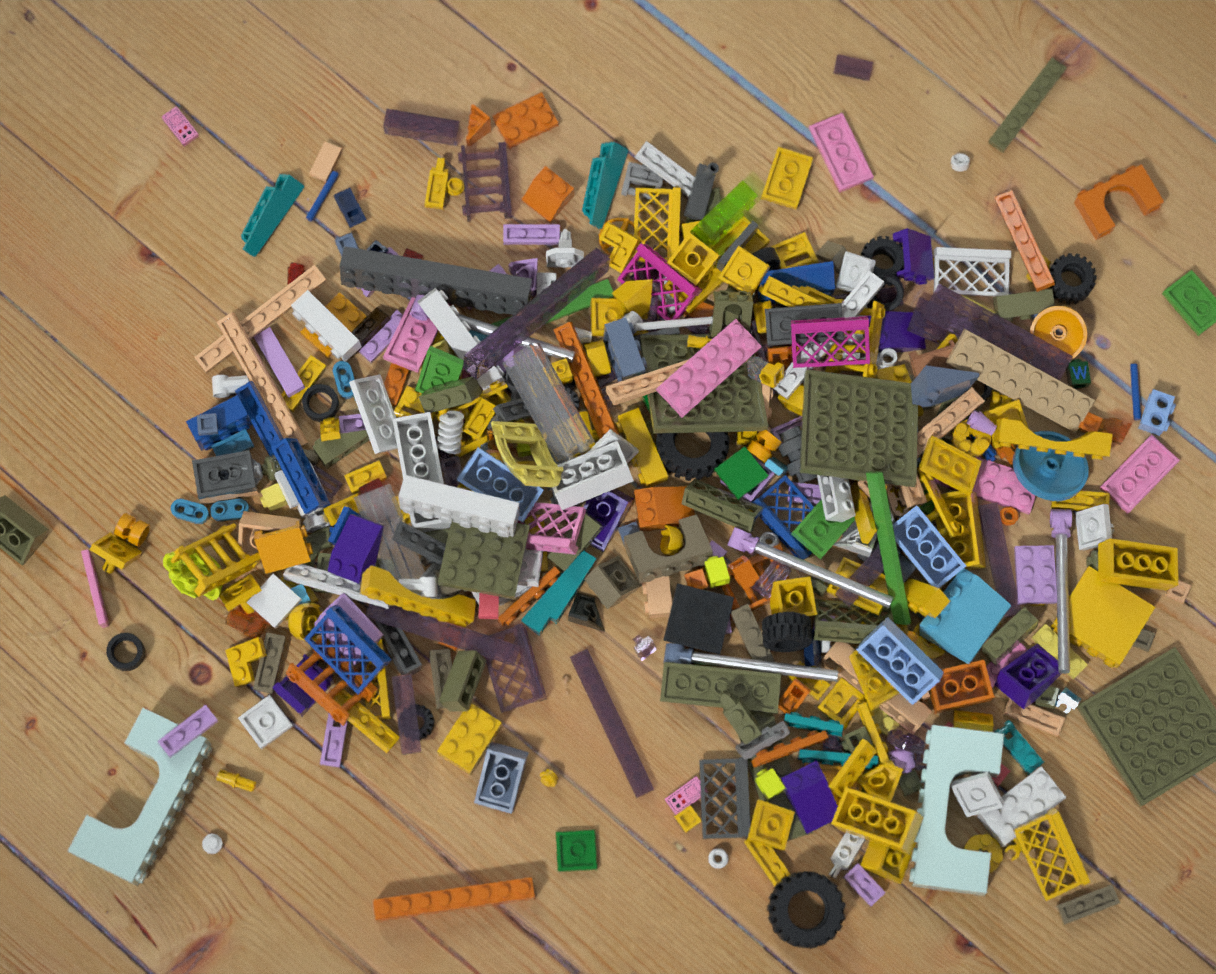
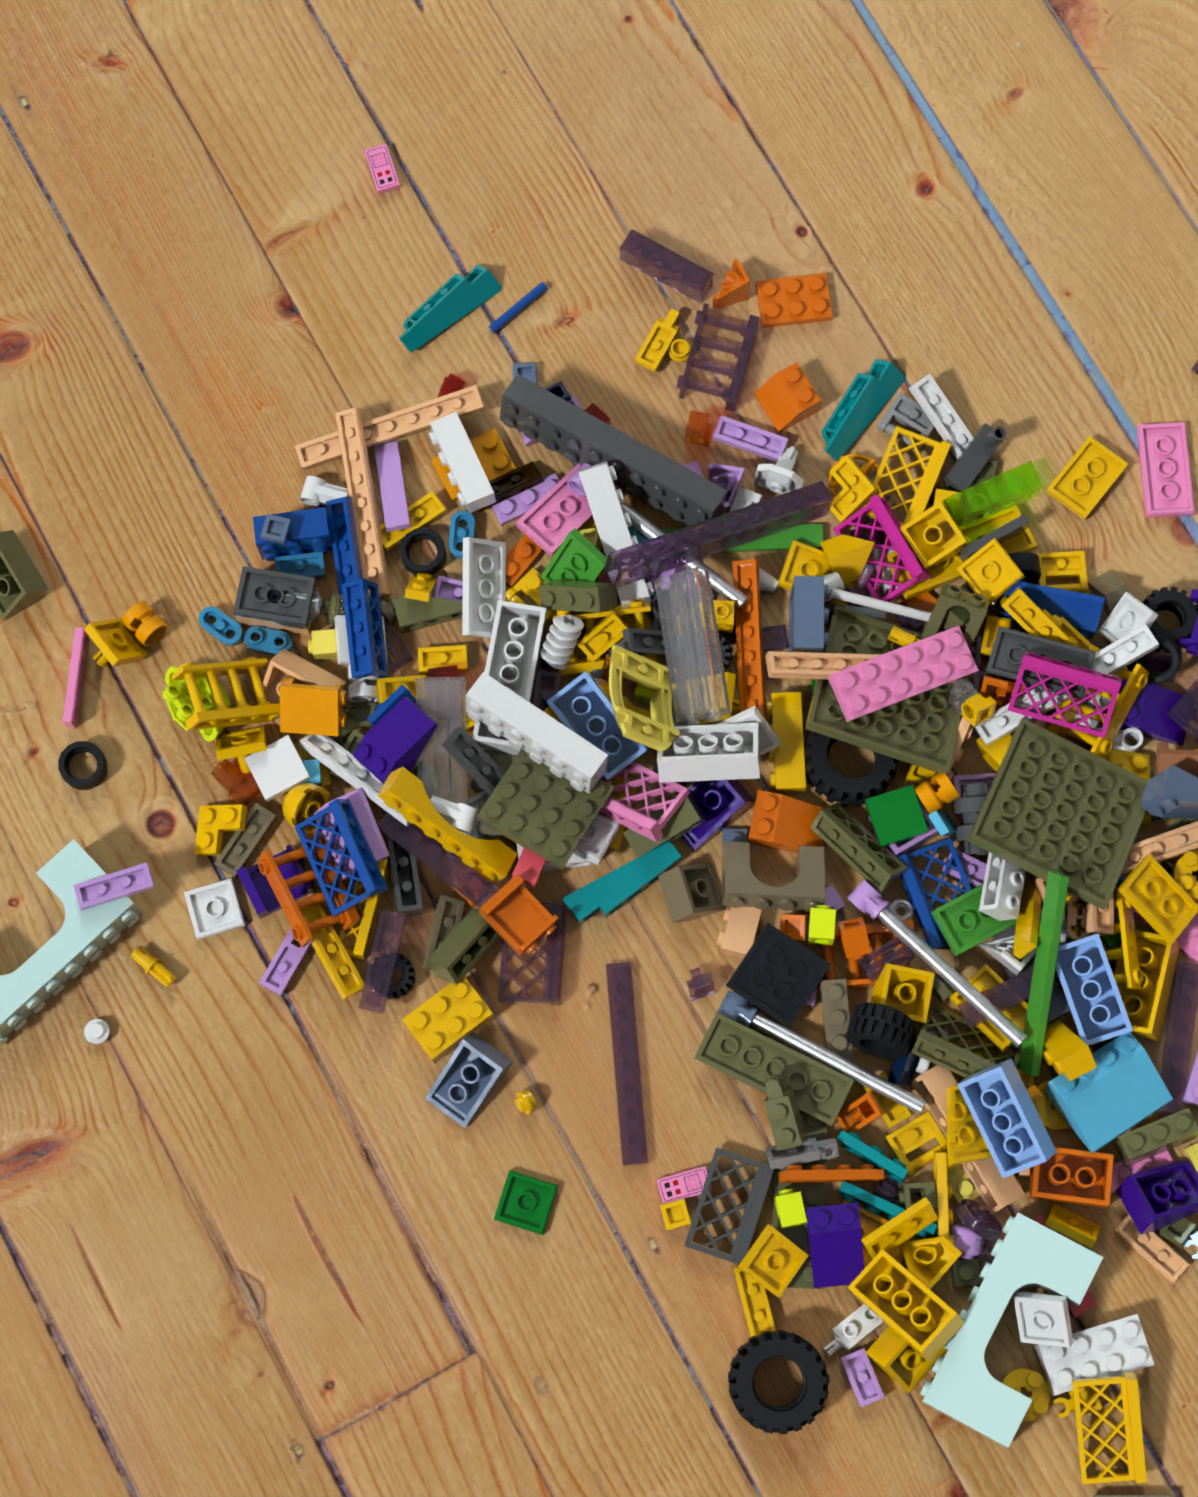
camera: 25 degrees right, 0 degrees up
light nougat tile [309,142,342,182] -> none
dark blue slope [333,188,367,228] -> none
orange brick [373,877,535,922] -> none
orange plate [498,567,560,627] -> none
pearl dark grey slope [568,592,605,632] -> none
yellow slope [584,339,611,377] -> none
yellow hair [660,525,683,556] -> none
white plate [708,849,728,869] -> none
teal plate [993,720,1044,775] -> none
none -> orange panel [478,874,559,956]
none -> clear orange brick [685,410,714,447]

